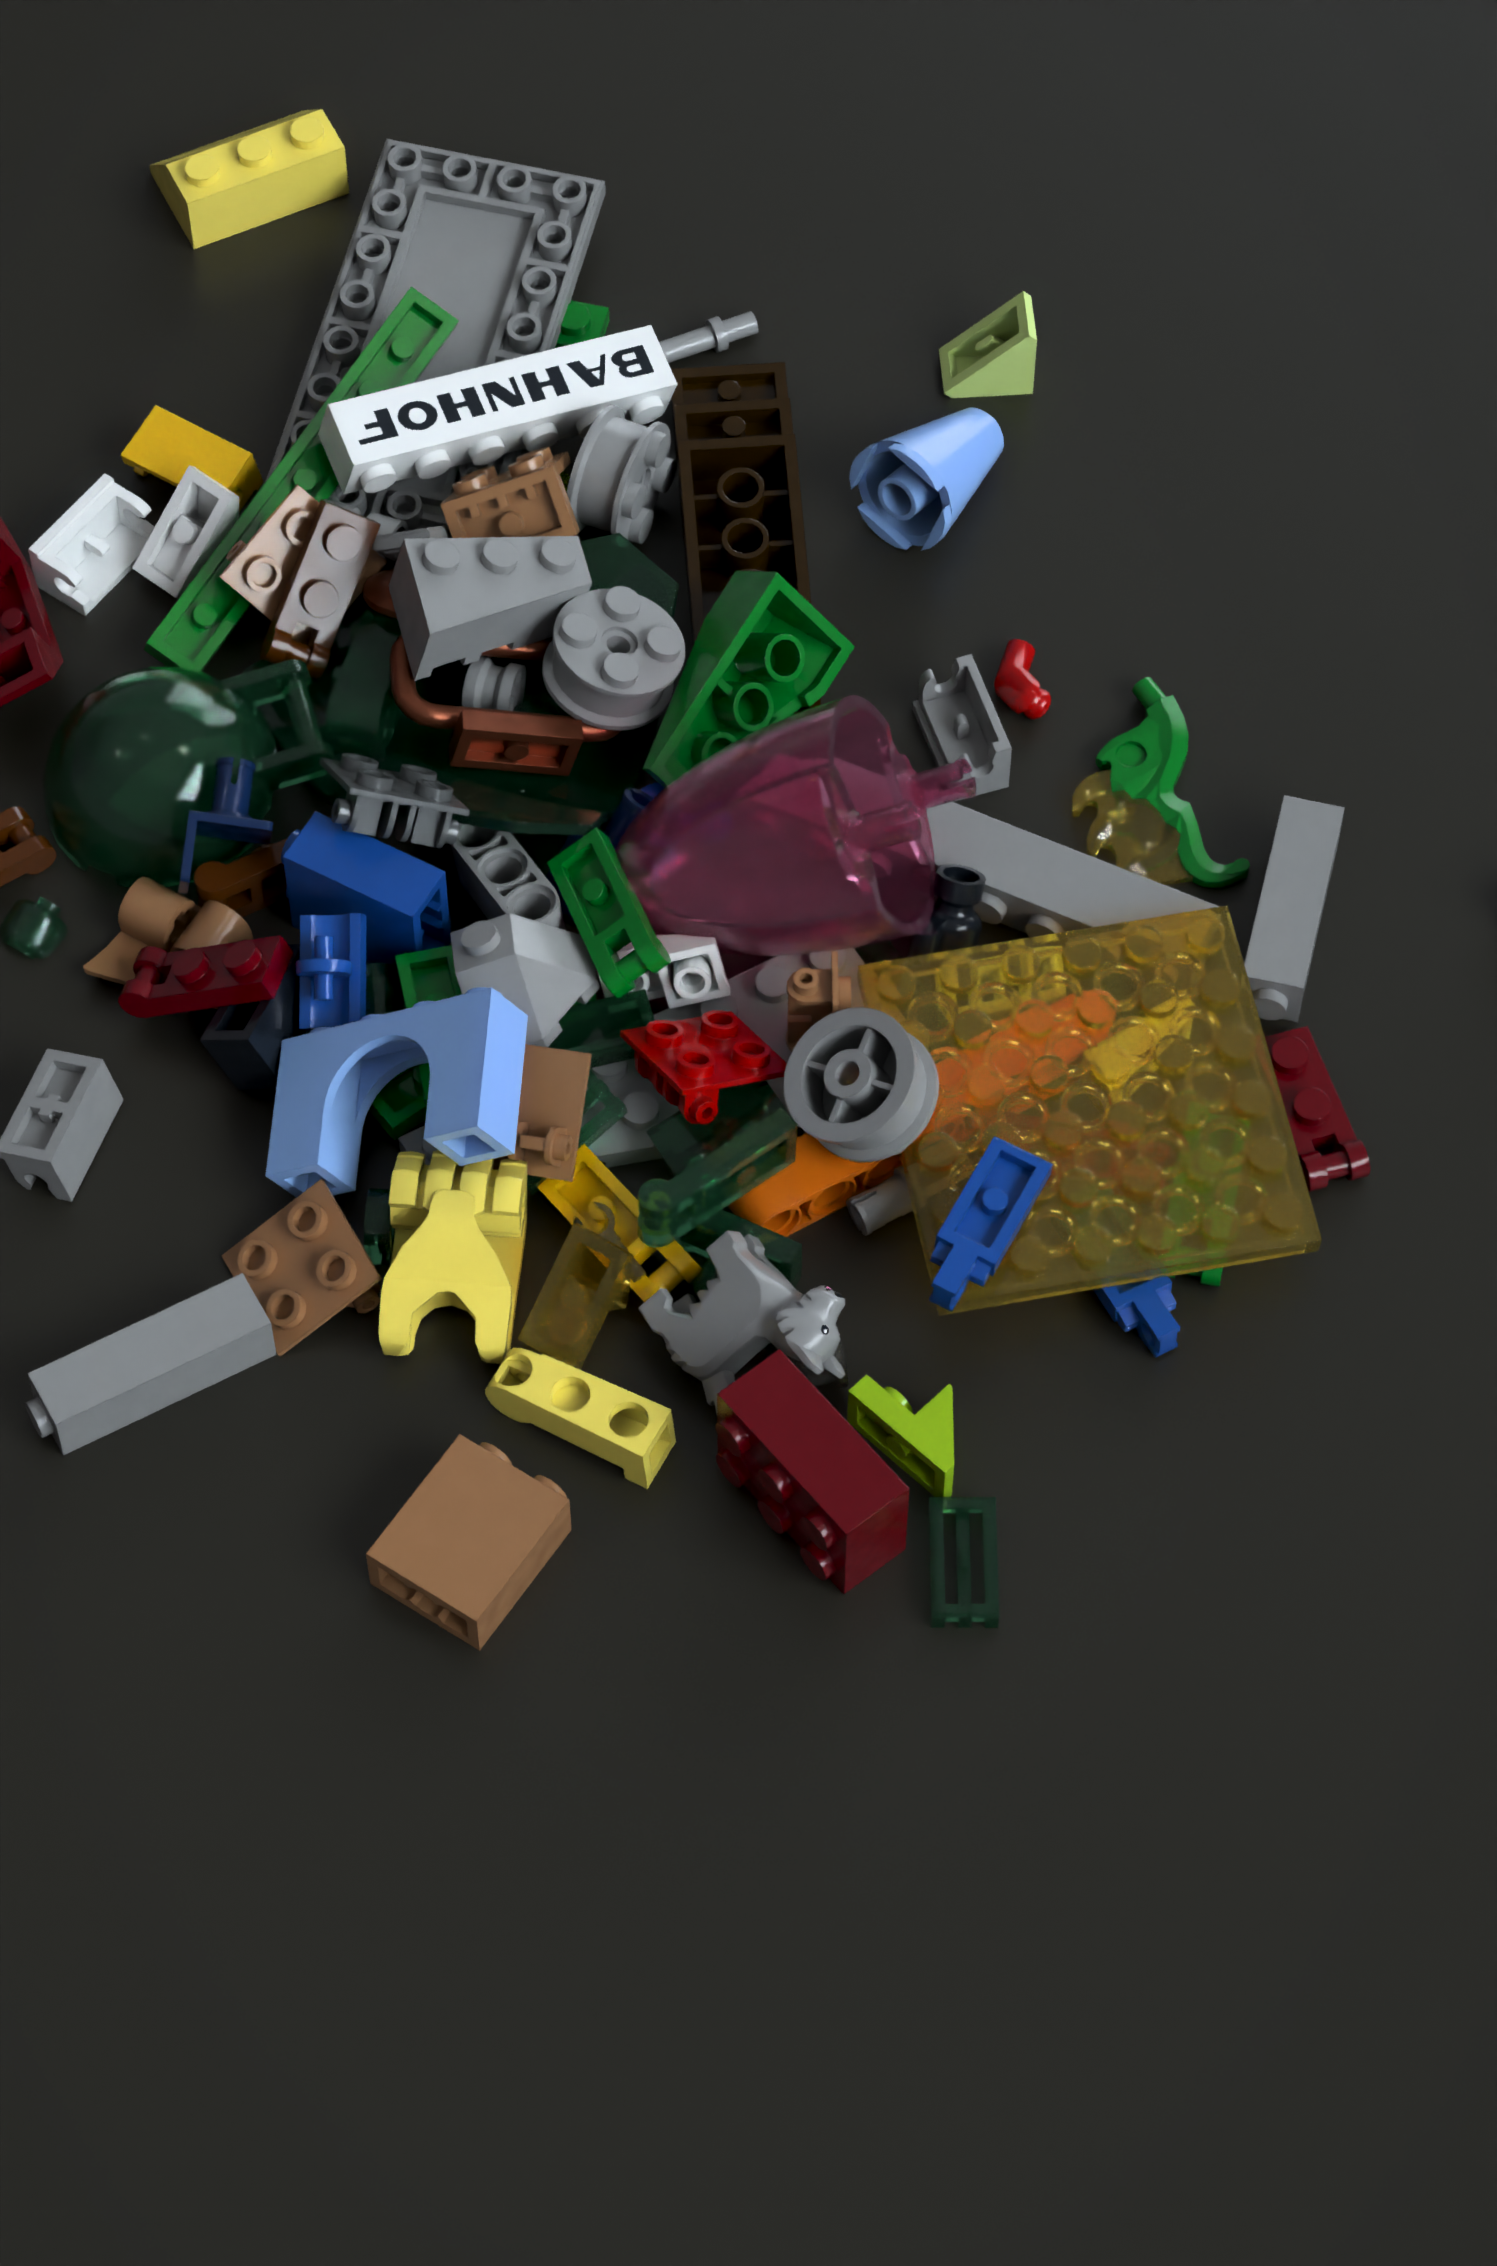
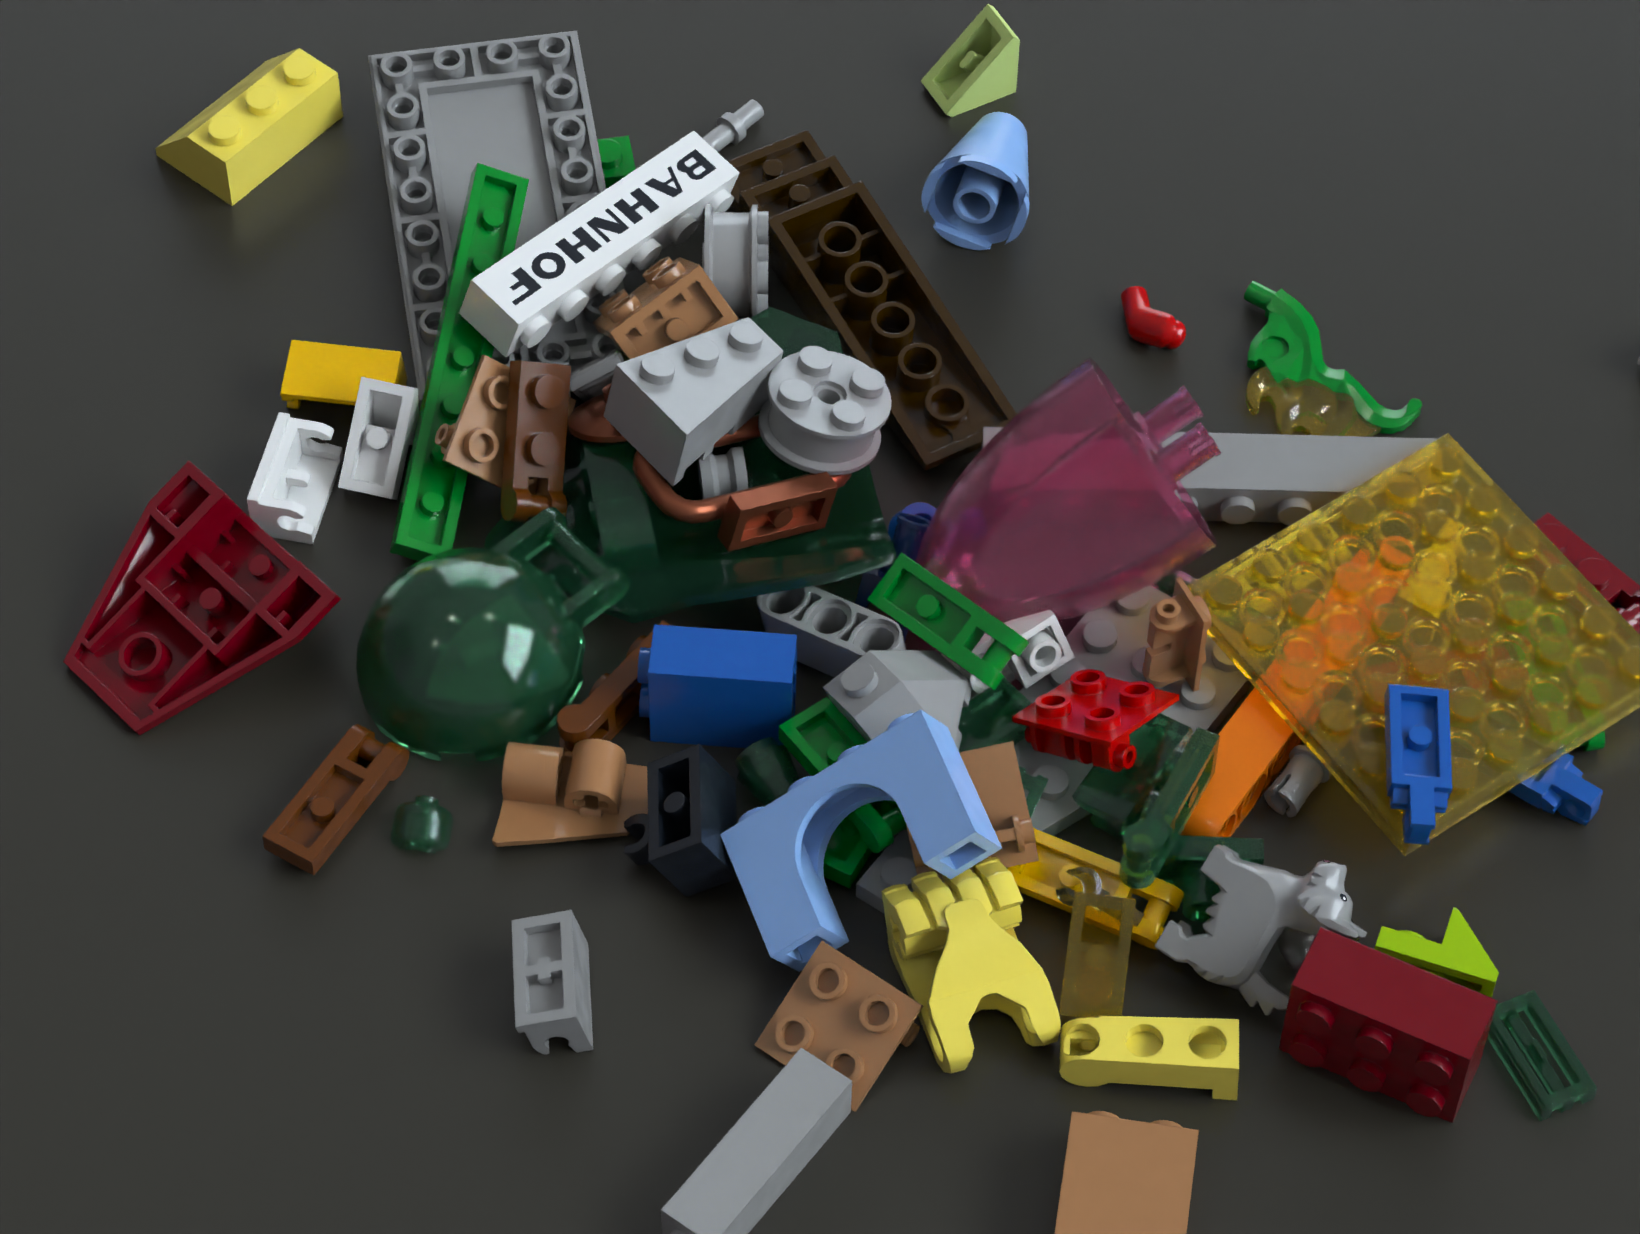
camera: 25 degrees left, 5 degrees down
dark red plate [118,935,293,1018] -> none
dark blue bracket [178,757,273,894] -> none
blue hips [296,913,367,1031] -> none
dark grey hinge [319,753,470,849] -> none
tile [364,1188,395,1266] -> none
green wedge [643,570,855,806] -> none
light grey wheel [783,1007,939,1162] -> none
black piece [906,864,986,971] -> none
light grey hinge [912,654,1012,802] -> none
light grey brick [1236,795,1345,1023] -> none

